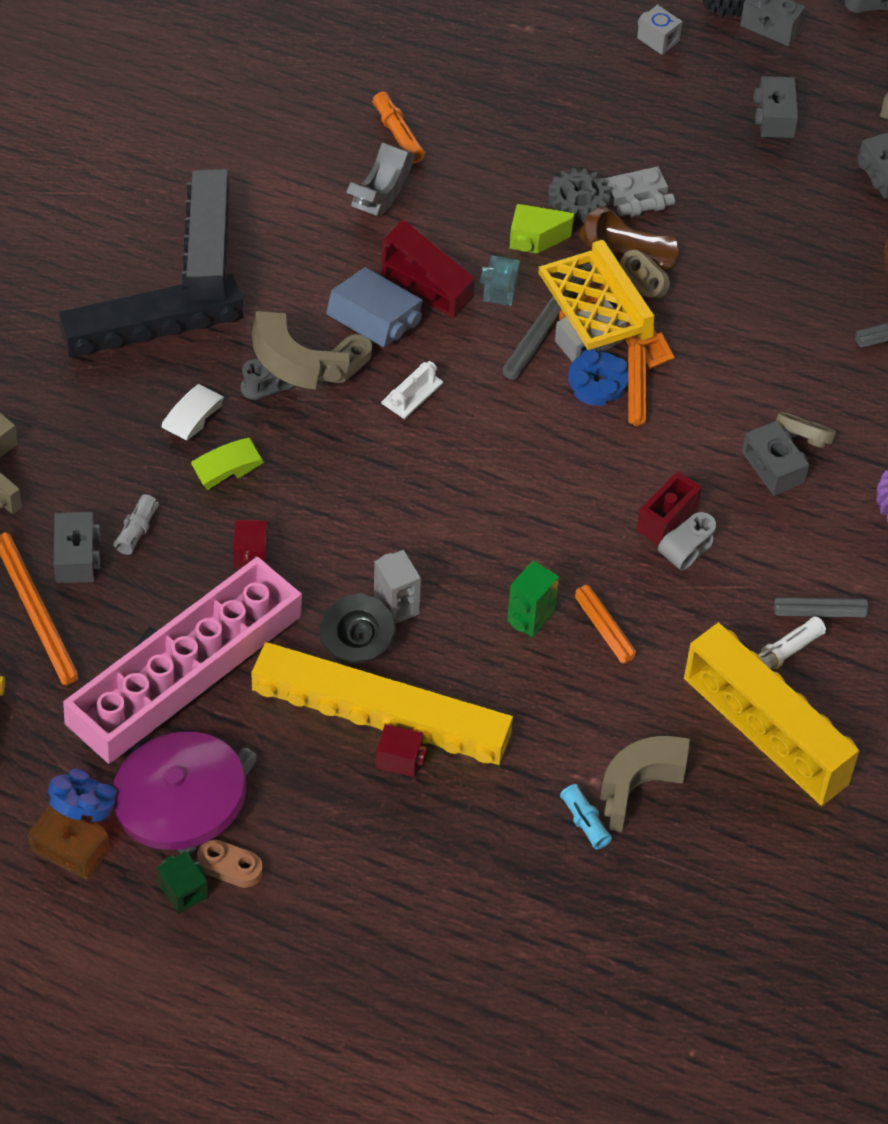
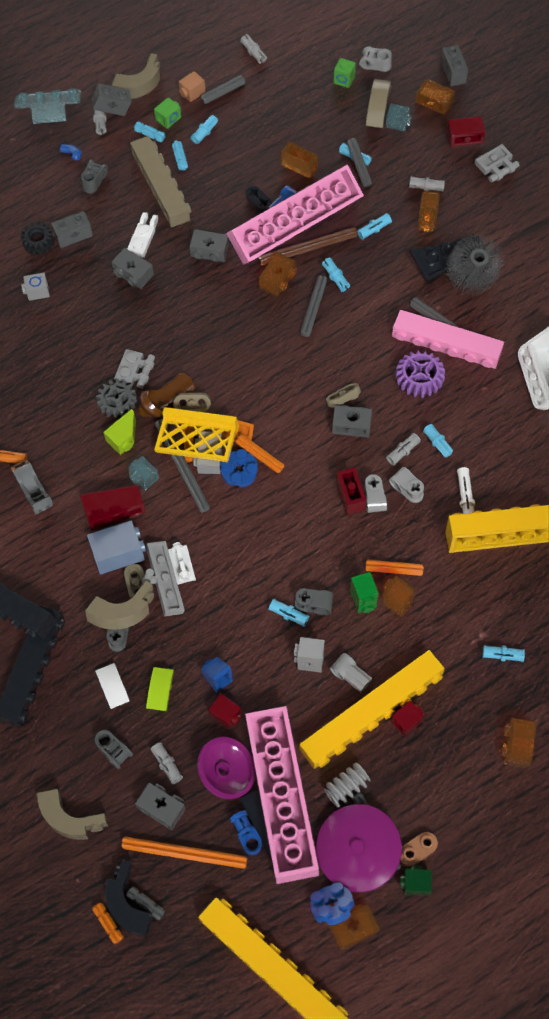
camera: 50 degrees left, 10 degrees up
pearl dark grey hat [319,593,396,664] -> none
dark tan arch [600,736,690,832] -> none
dark grey axle [773,597,868,617] -> none
none -> dark grey piece [95,730,133,770]
none -> white hinge [127,212,158,258]
none -> light grey plate [142,541,185,617]
none -> magenta dish [197,737,255,799]
none -> blue slope [201,657,233,693]
none -> blue connector [229,810,262,855]
none -> medium azure pin [269,599,310,627]
none -> dark grey piece [295,588,333,615]
none -> light grey piece [324,763,370,808]
none -> light grey piece [330,653,372,693]
none -> clear orange brick [382,576,415,617]
none -> light grey pin [386,433,421,466]
none -> light grey piece [389,467,424,503]
none -> medium azure axle [423,424,453,457]
none -> clear orange brick [501,718,536,768]

